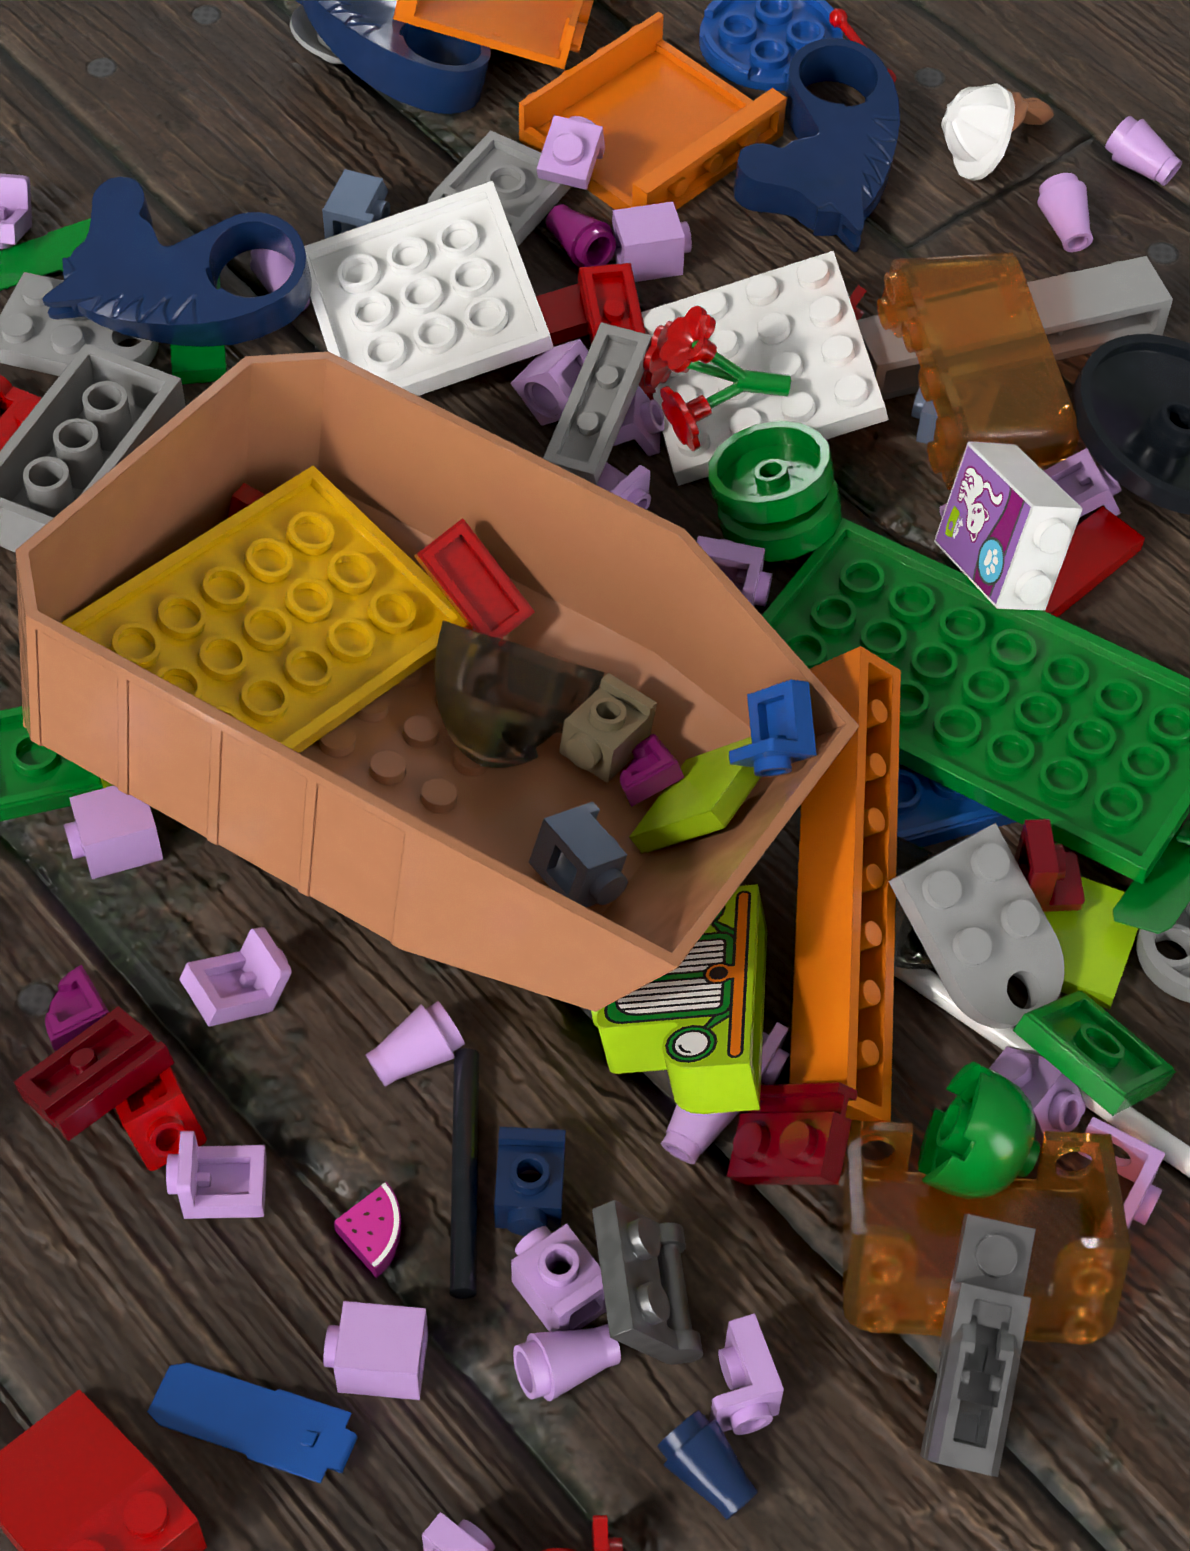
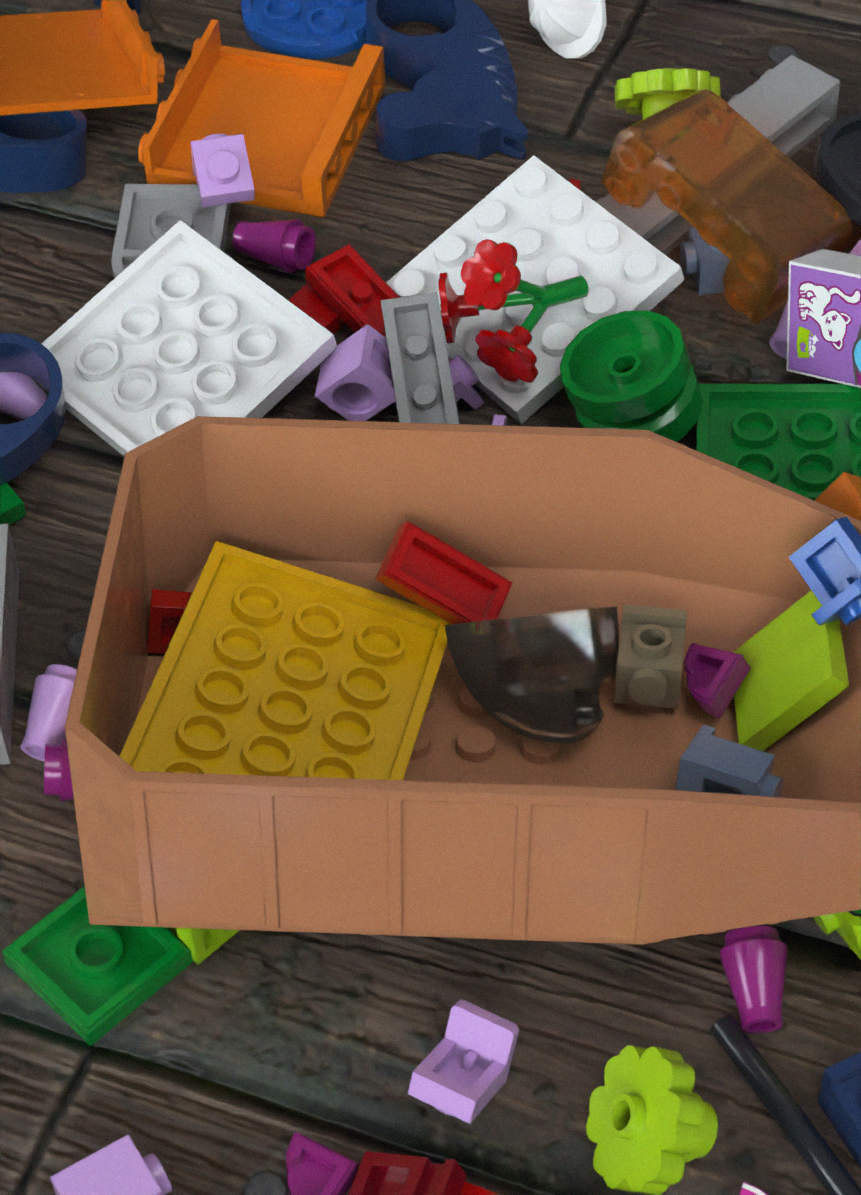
camera: 25 degrees left, 5 degrees down
lavender brick [64,786,163,879] -> none
sand blue brick [322,169,390,239] -> none
lavender cone [365,1001,465,1087] -> none
lavender brick [612,202,692,282] -> none
lavender cone [1037,173,1093,252] -> none
none -> lime plant [586,1045,718,1195]
none -> lime plant [615,68,721,149]
none -> magenta cone [719,925,788,1034]

